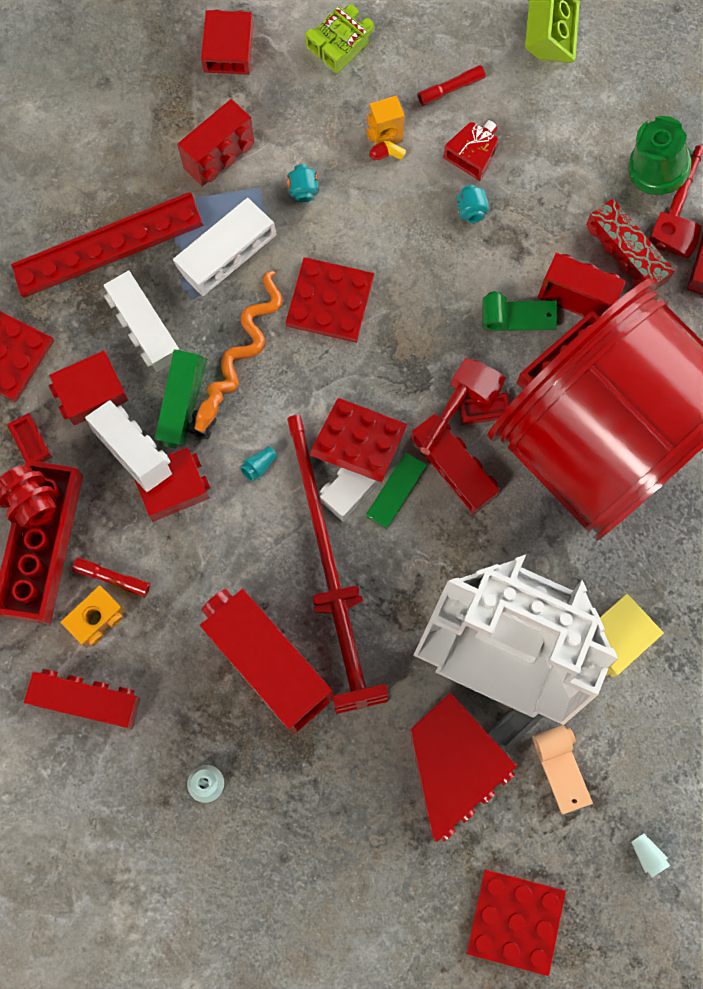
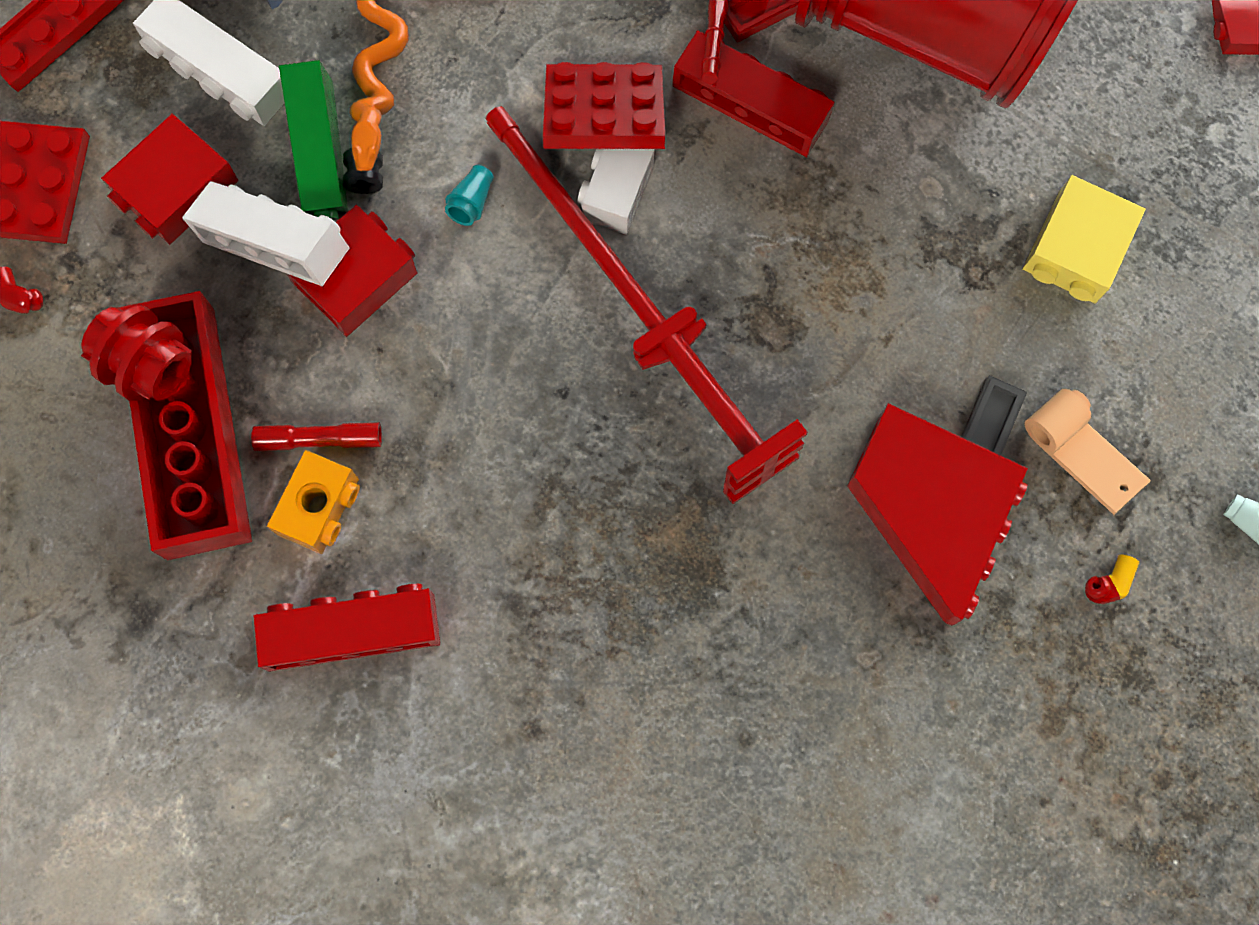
camera: 25 degrees left, 0 degrees up
red tile [7,413,53,462] -> none
light aqua cone [187,765,224,803] -> none
red brick [199,588,333,736] -> none
green tile [365,452,427,530] -> none
white panel [413,555,618,725] -> none
red plate [466,869,566,976] -> none
none -> arm [1085,554,1139,604]

